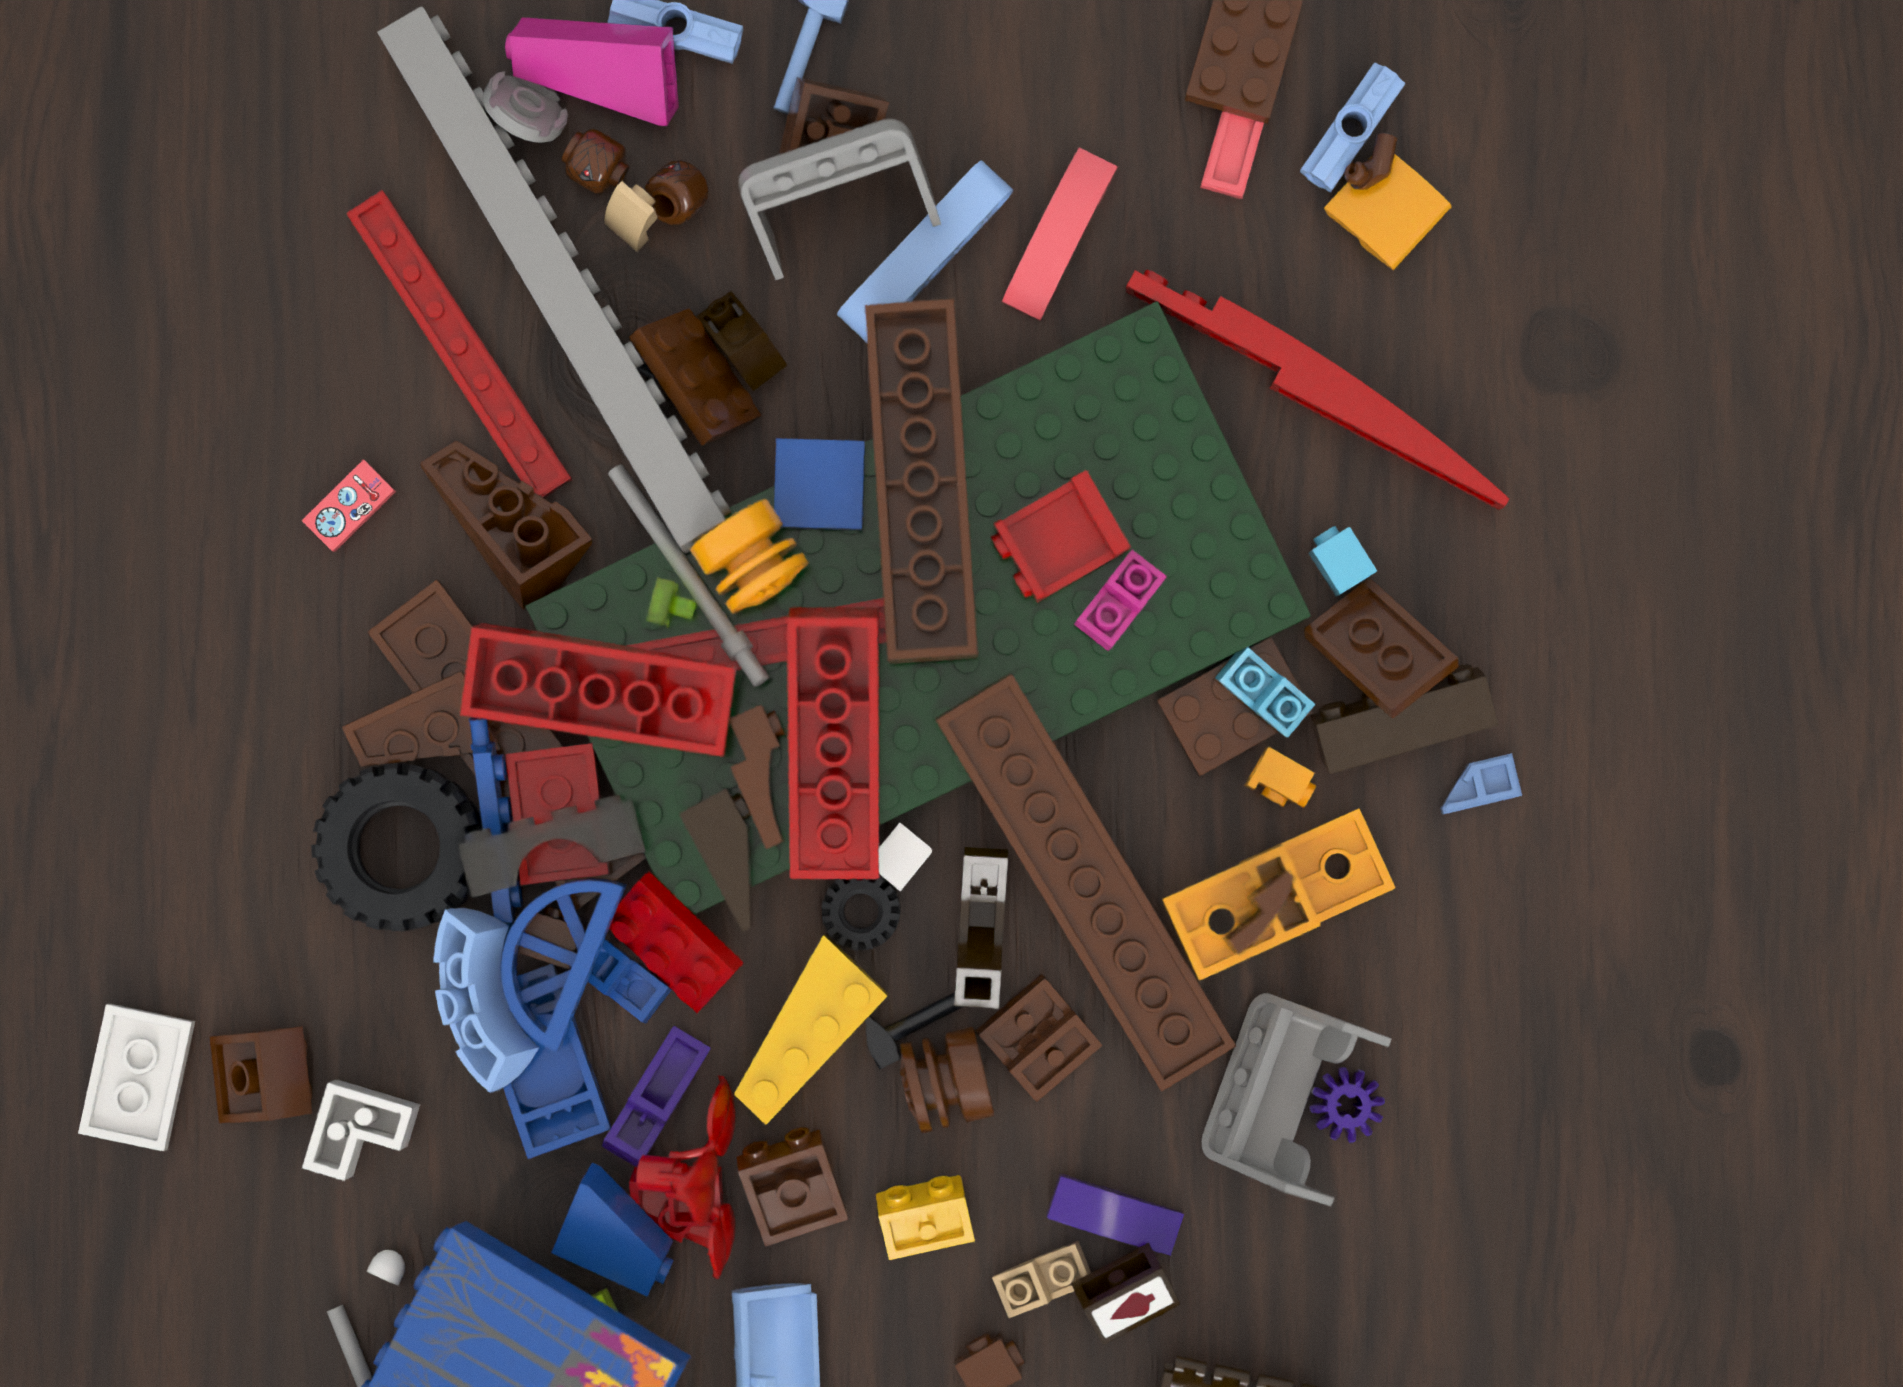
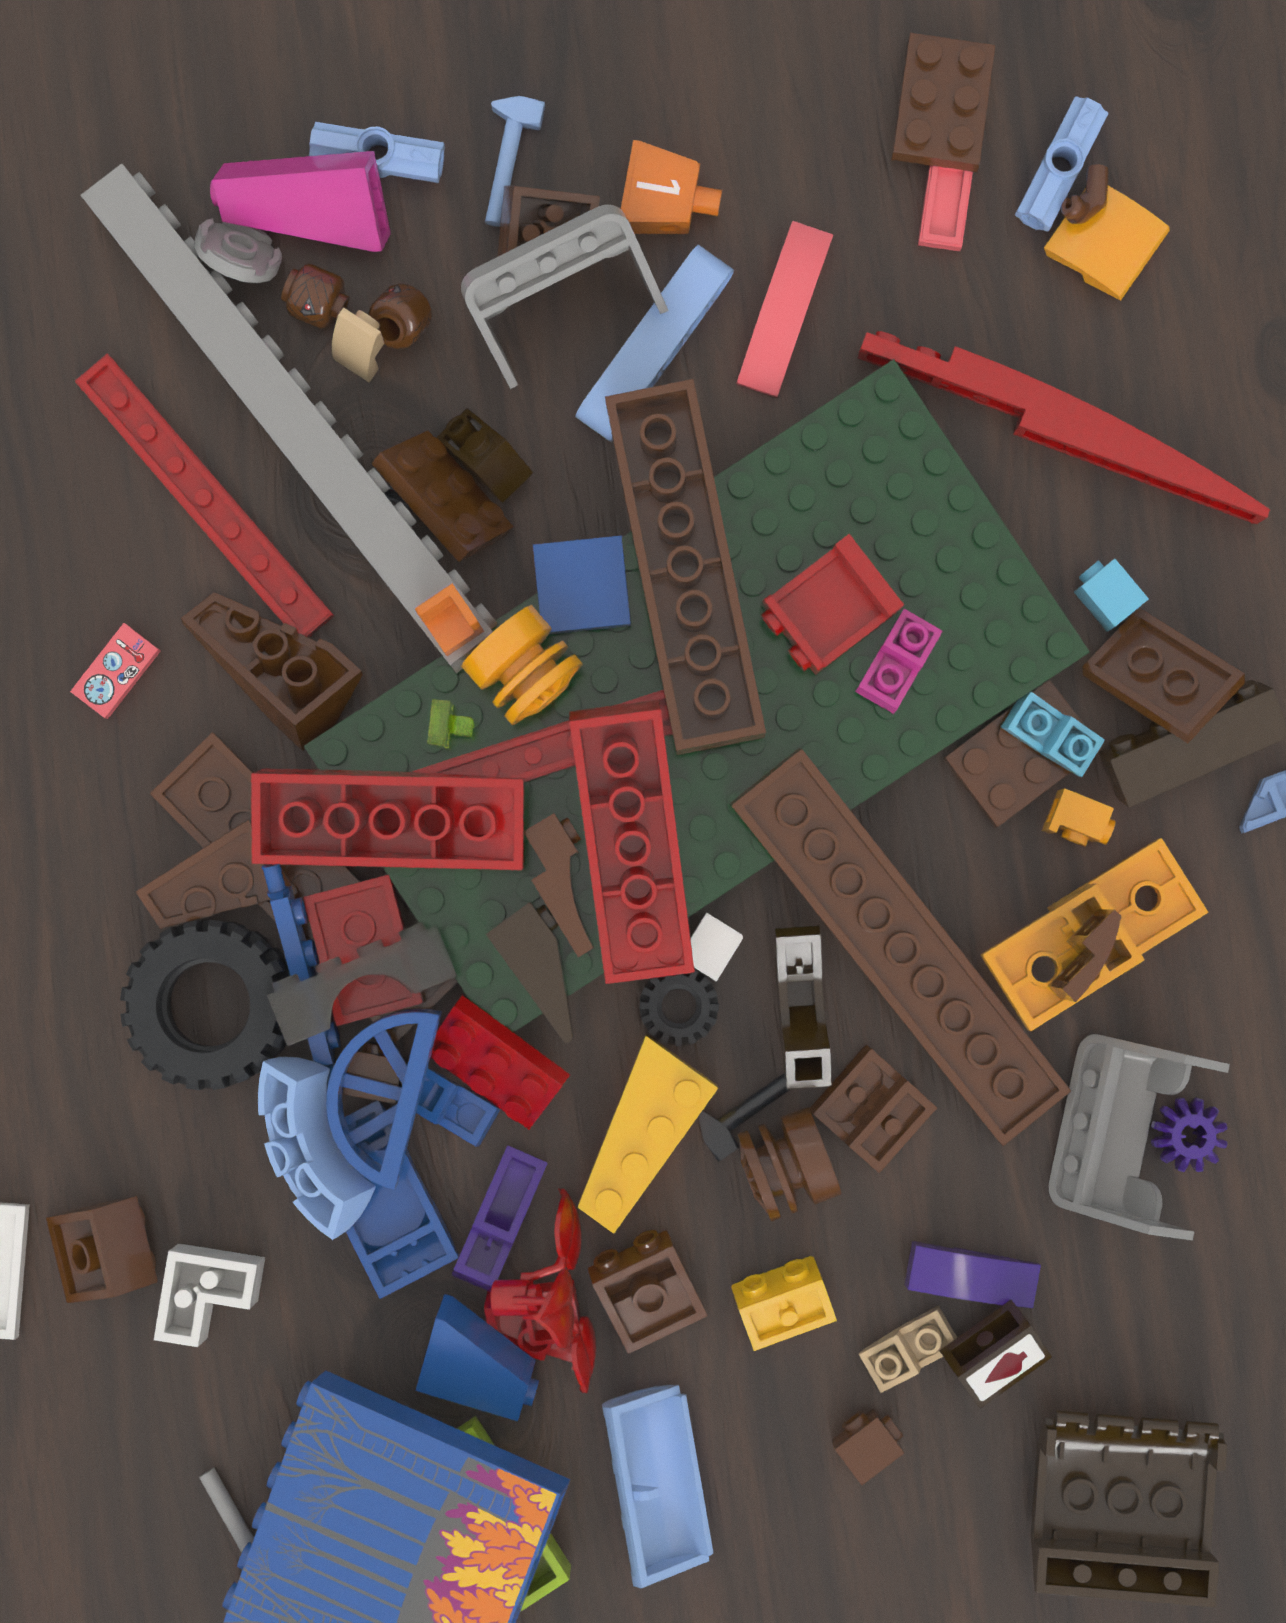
camera: 10 degrees left, 0 degrees up
white hinge [366,1250,405,1286] -> none
light grey bar [608,464,769,687] -> none
none -> orange panel [415,583,484,656]
none -> orange torso [621,140,722,234]

